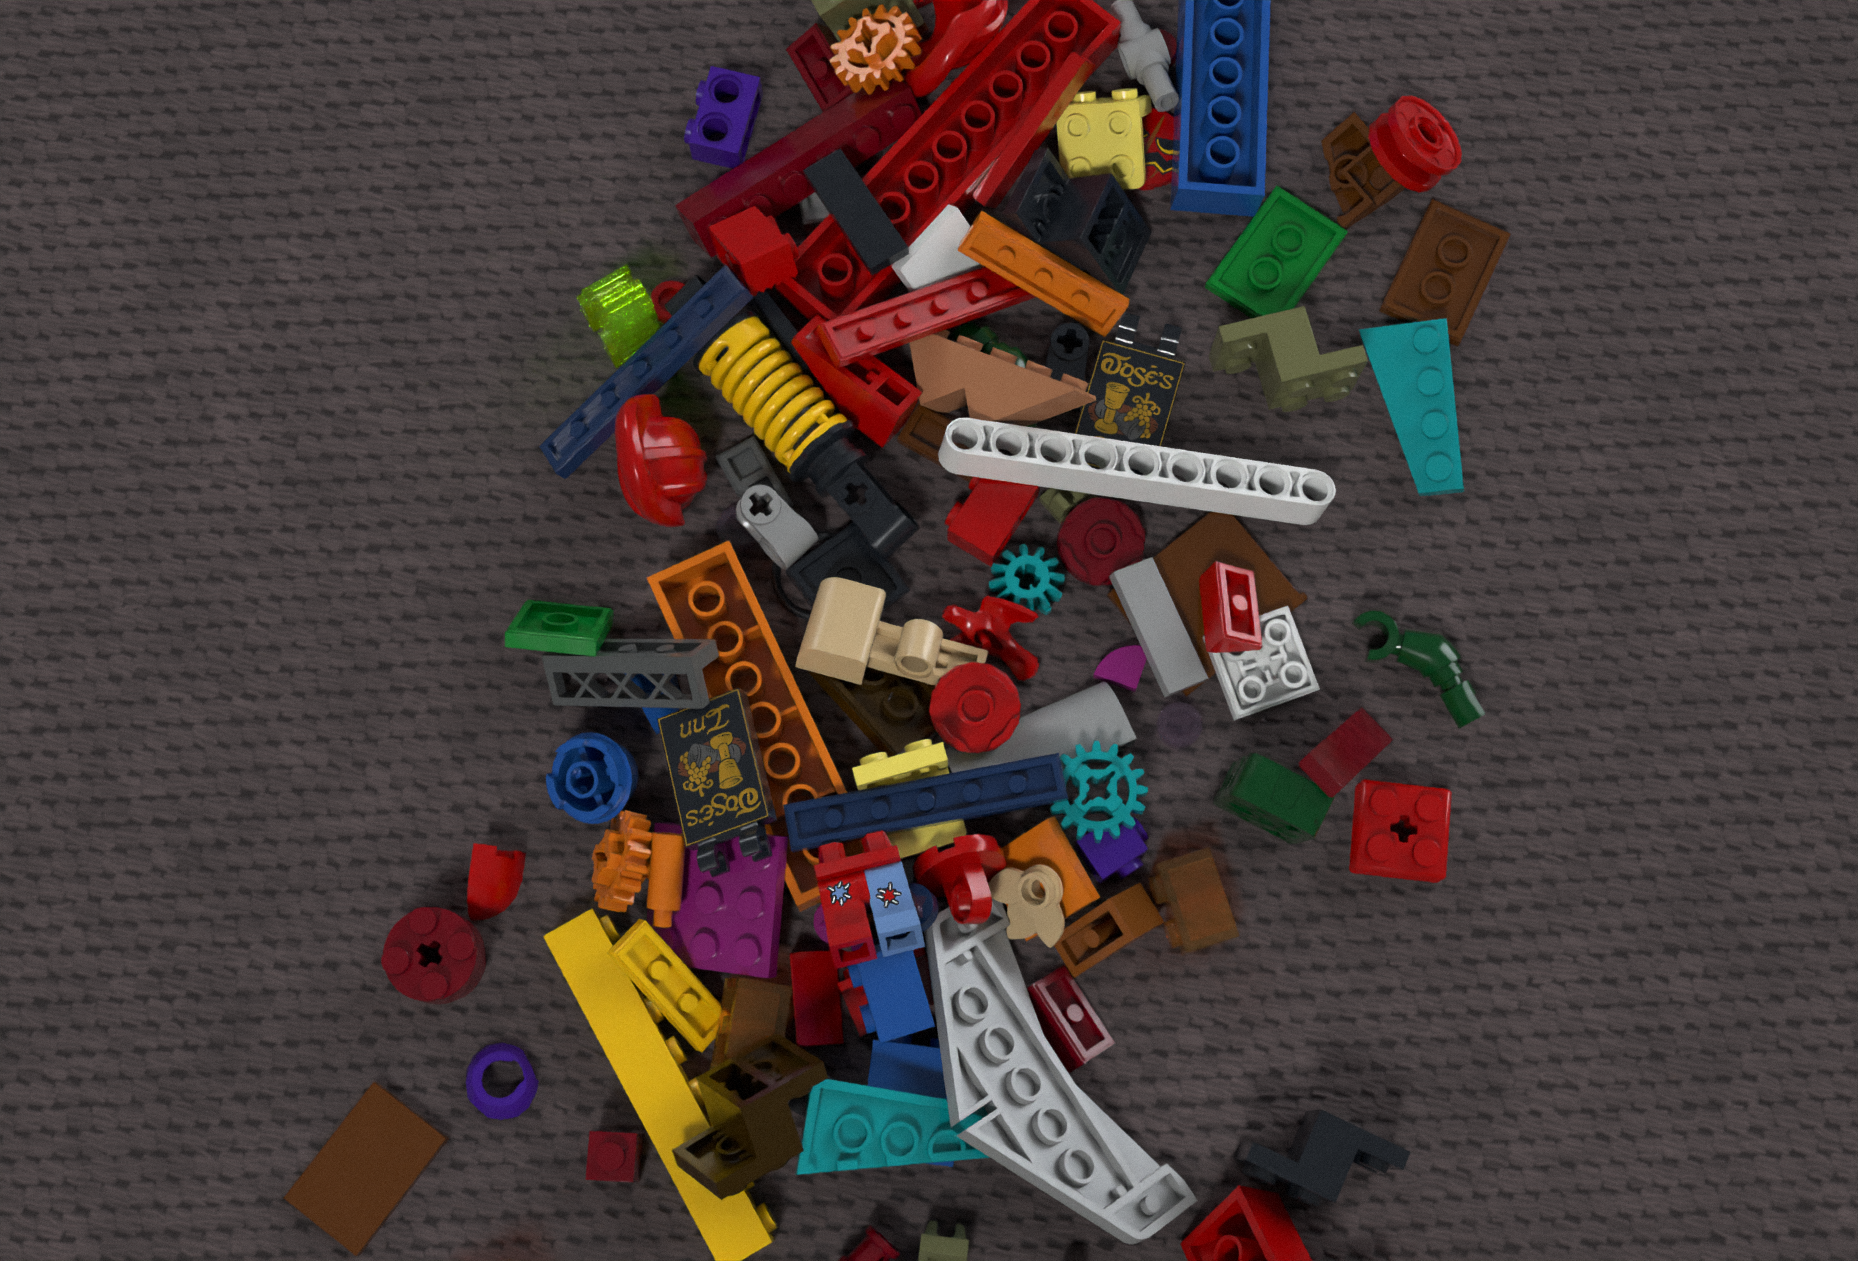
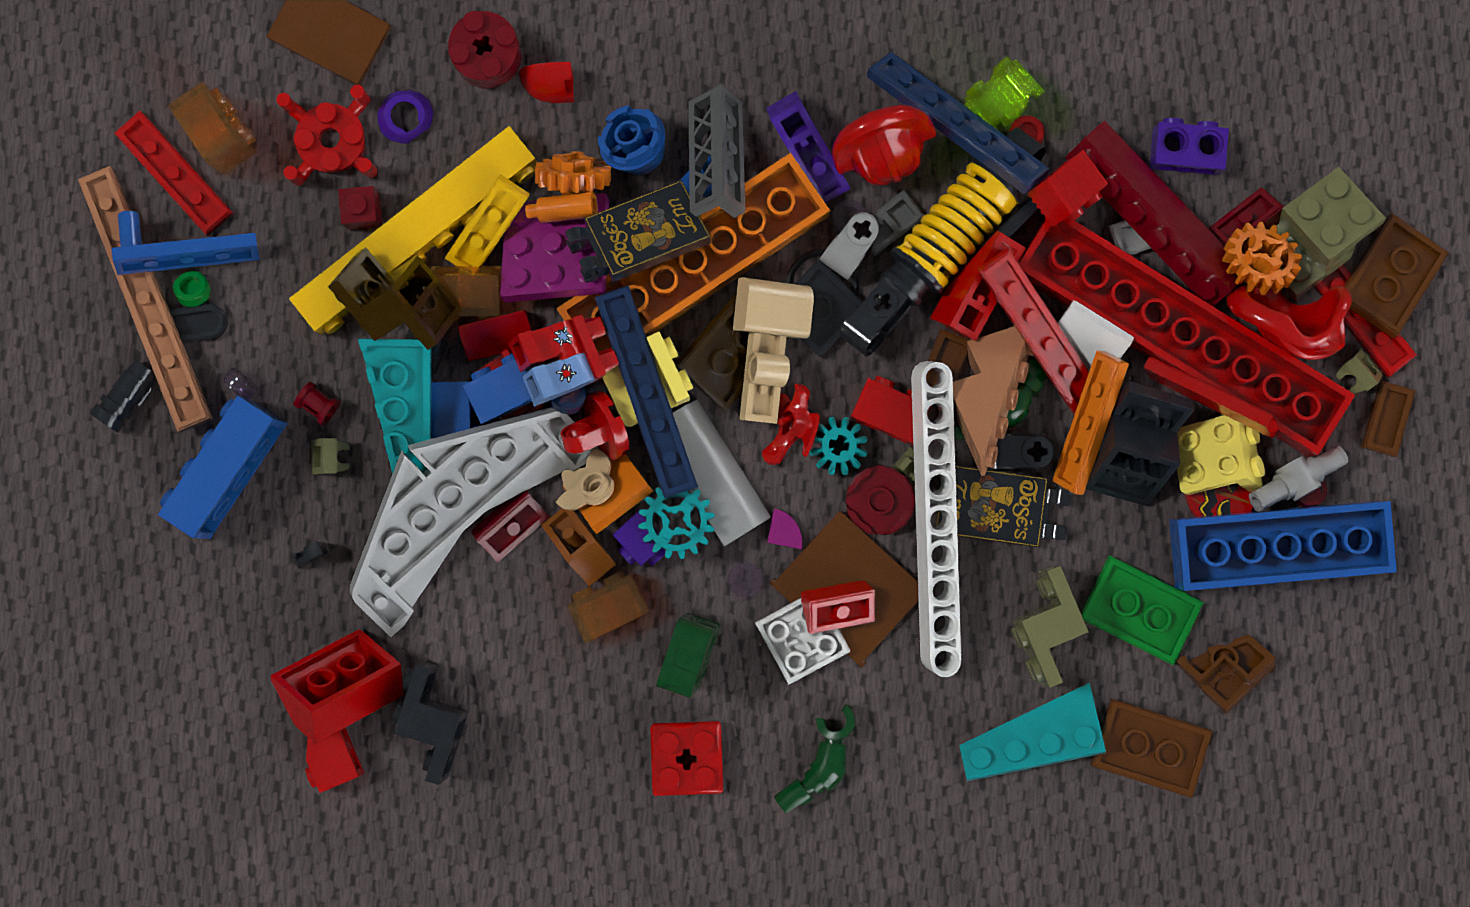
camera: 85 degrees right, 10 degrees up
green tile [505,600,614,657] -> none
black tile [803,148,909,276] -> none
red tile [929,662,1021,753] -> none
light grey tile [1109,557,1208,697] -> none
dark red tile [1298,707,1393,798] -> none
red wheel [1368,95,1462,193] -> none
none -> red plate [276,85,378,186]
none -> dark purple slope [766,91,851,203]

